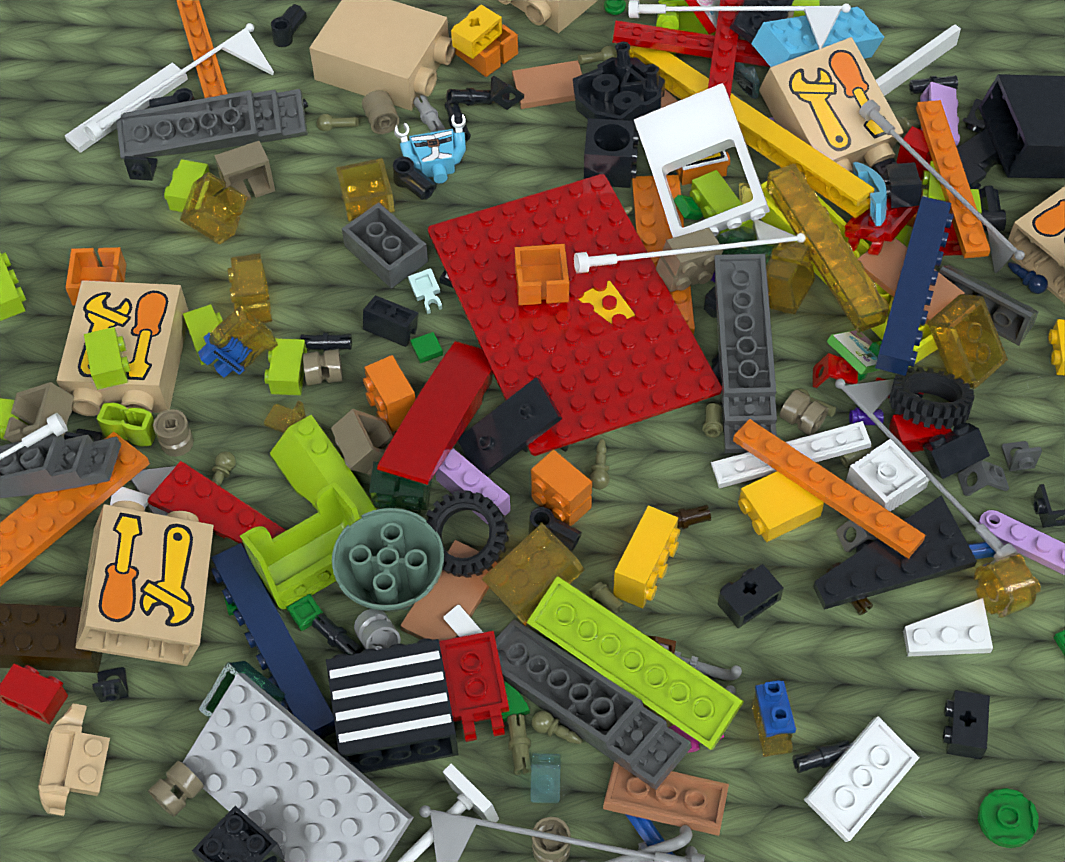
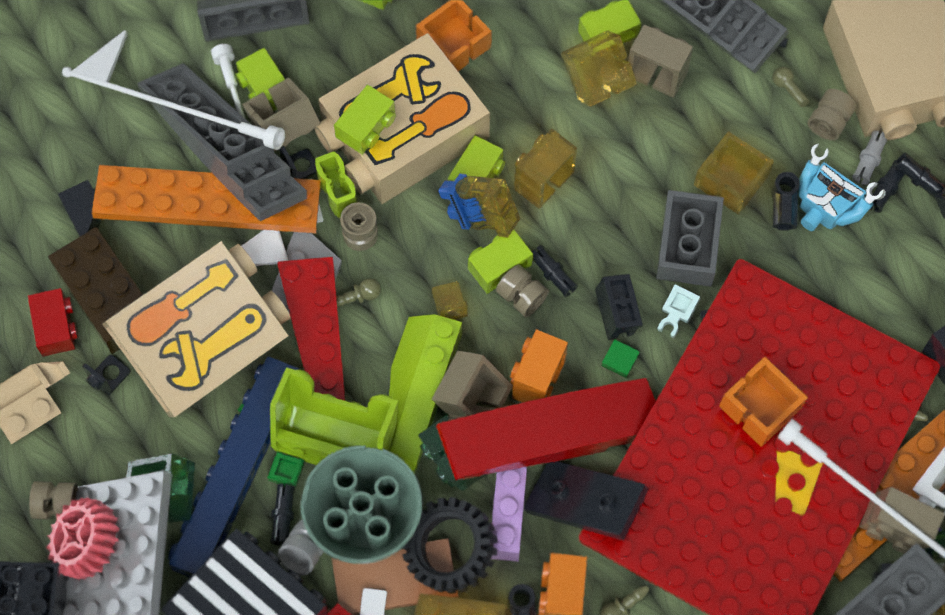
camera: 50 degrees right, 10 degrees up
none -> coral gear [47,498,120,579]

